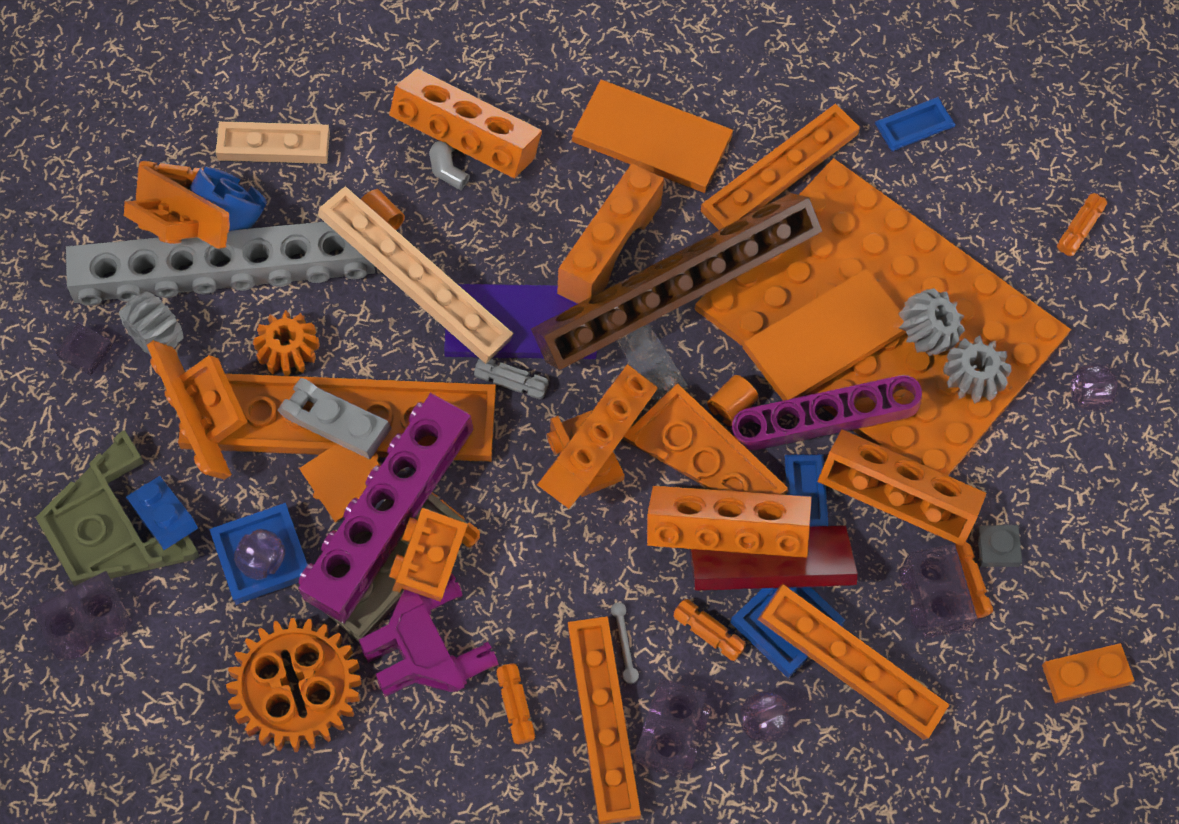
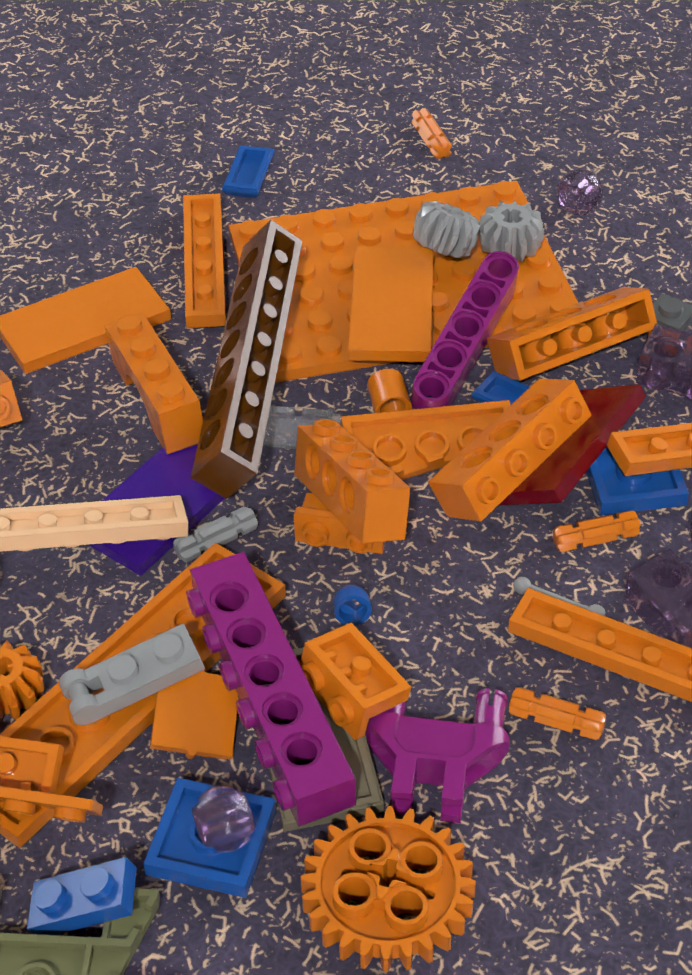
camera: 50 degrees left, 20 degrees down
none -> blue hinge [333,584,372,626]

